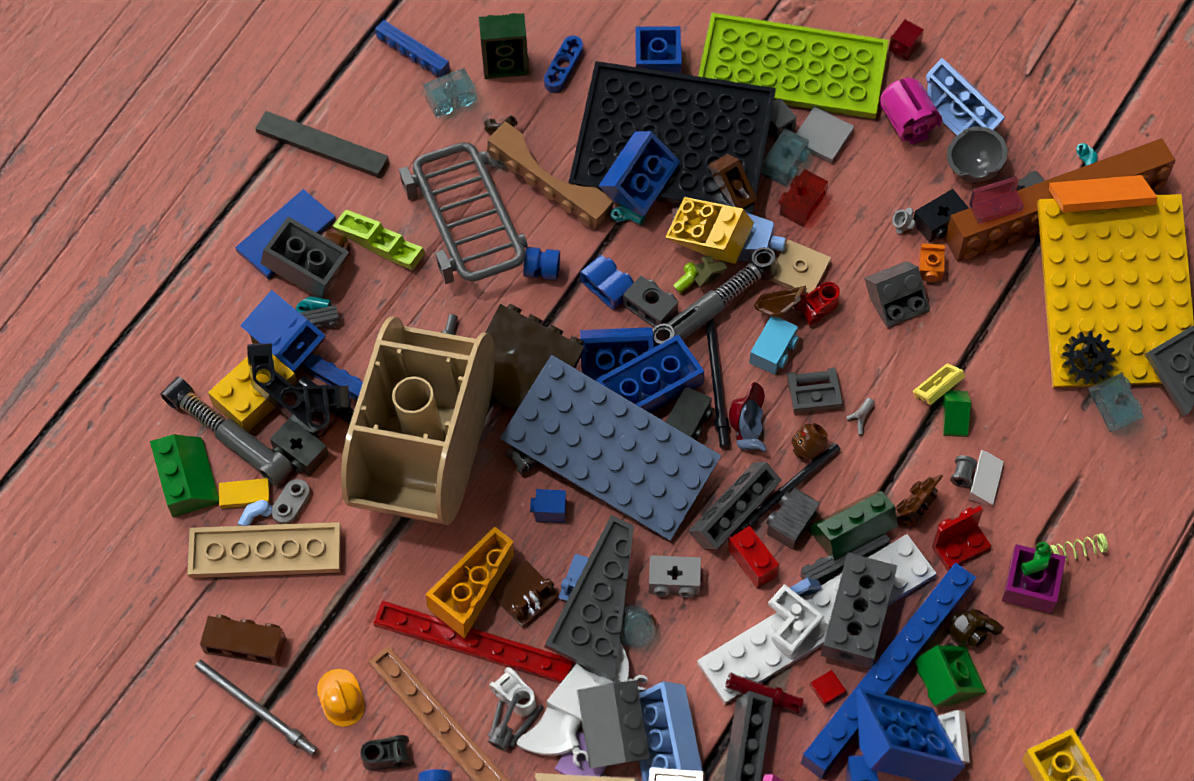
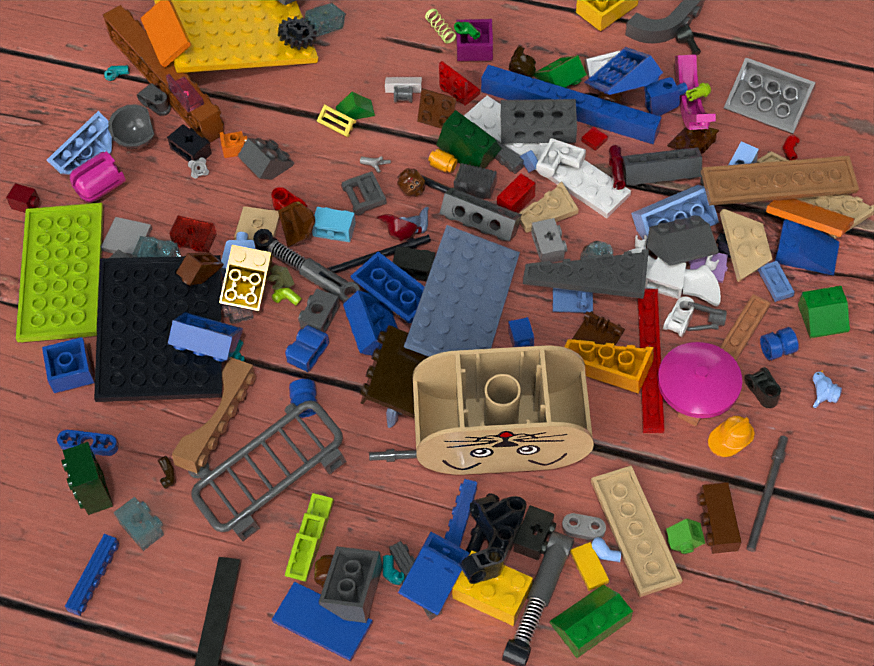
camera: 105 degrees left, 5 degrees down
none -> light orange brick [428,149,458,173]
none -> tan wing [519,181,579,233]
none -> dark pink dish [658,342,742,418]
none -> bright green brick [666,519,705,554]

